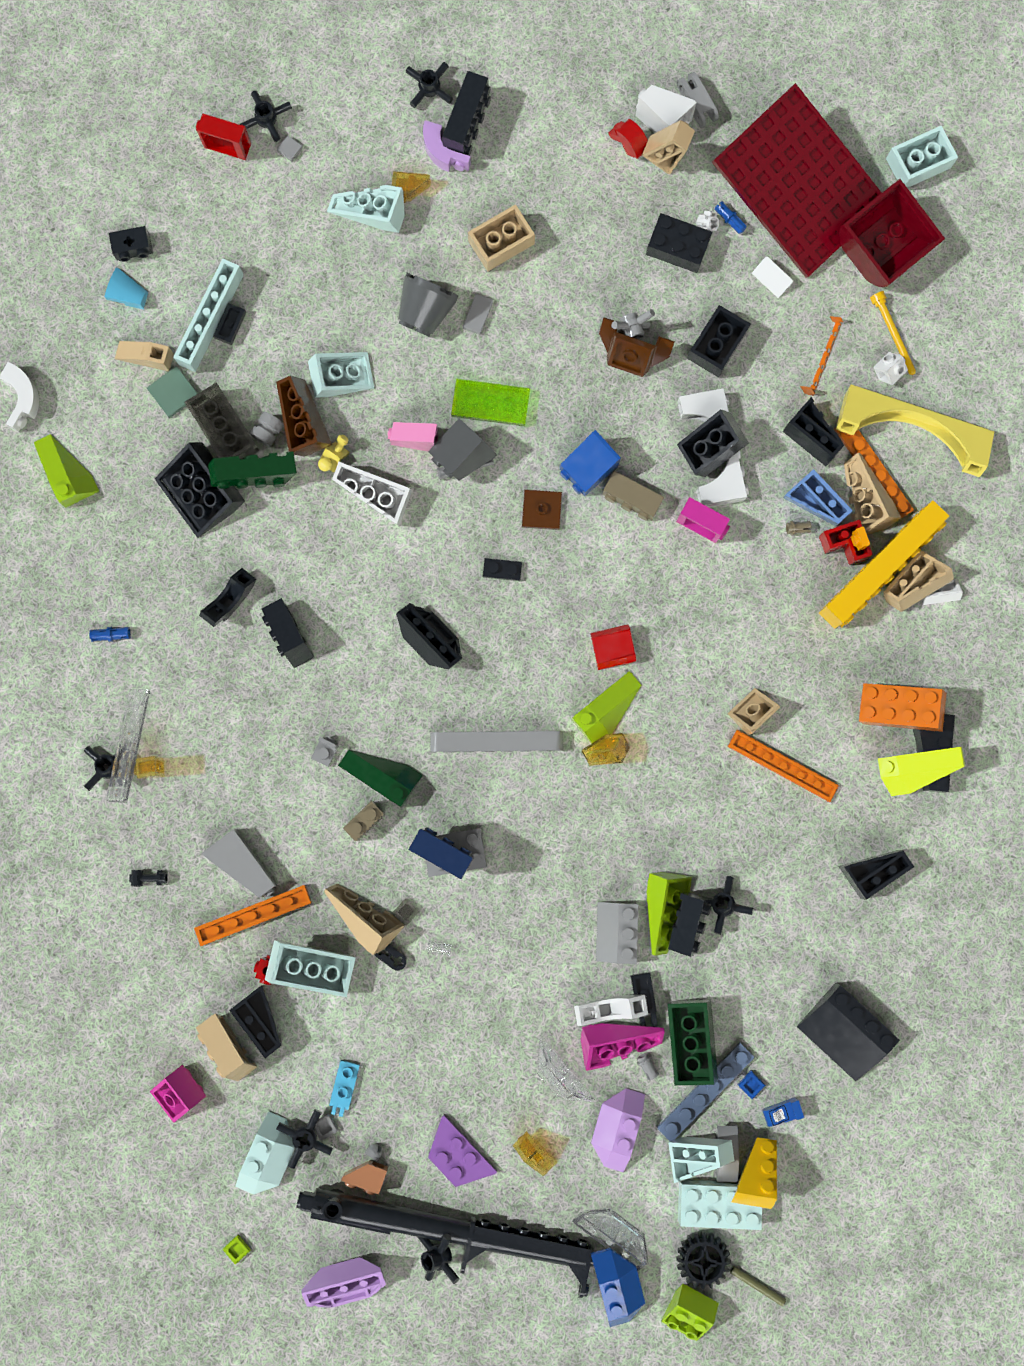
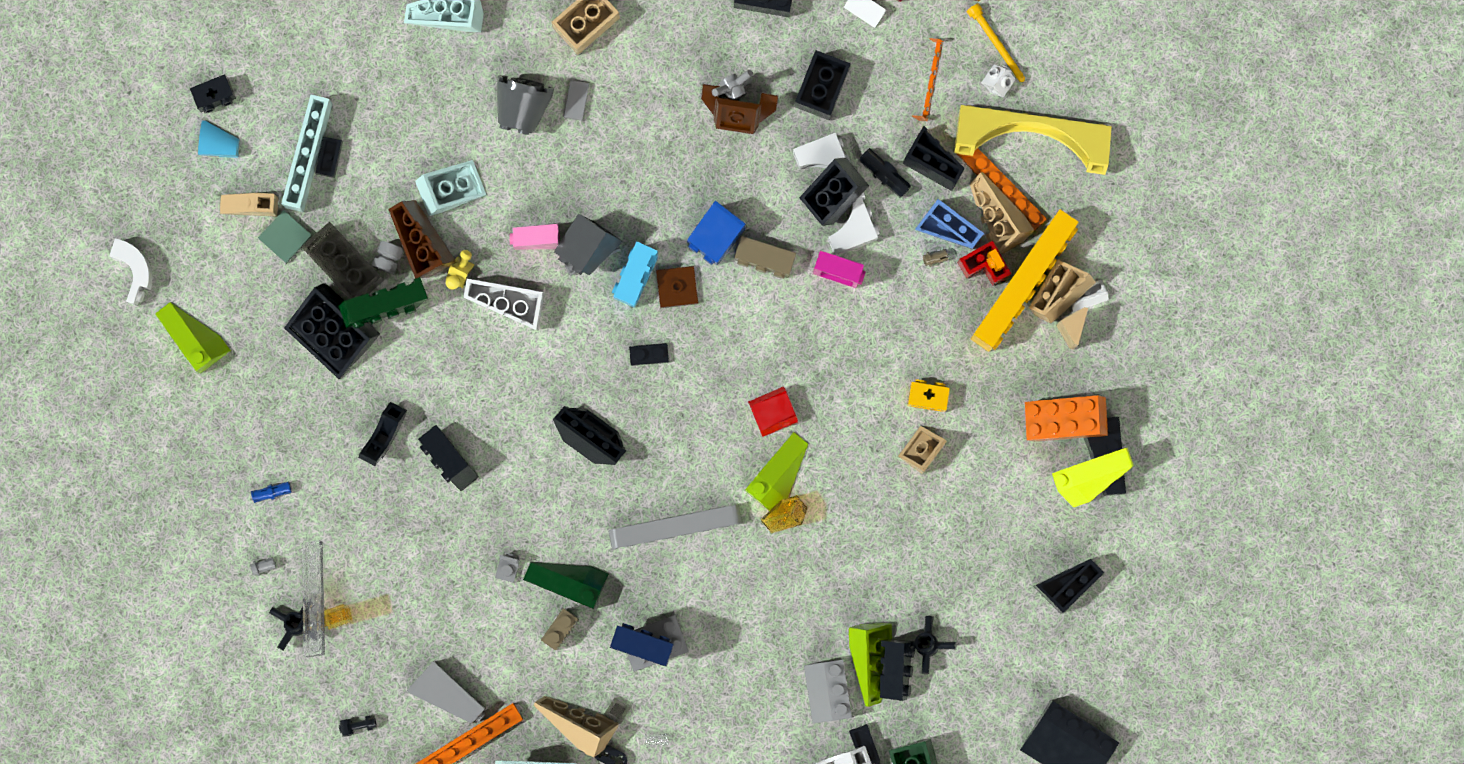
camera: 10 degrees left, 0 degrees up
clear neon green plate [451,379,530,427] -> none
orange tile [727,730,839,802] -> none
none -> light grey pin [250,557,276,576]
none -> medium azure wedge [612,241,659,308]
none -> black piece [858,148,911,198]
none -> yellow brick [907,379,950,412]
none -> tan slope [1056,307,1088,350]

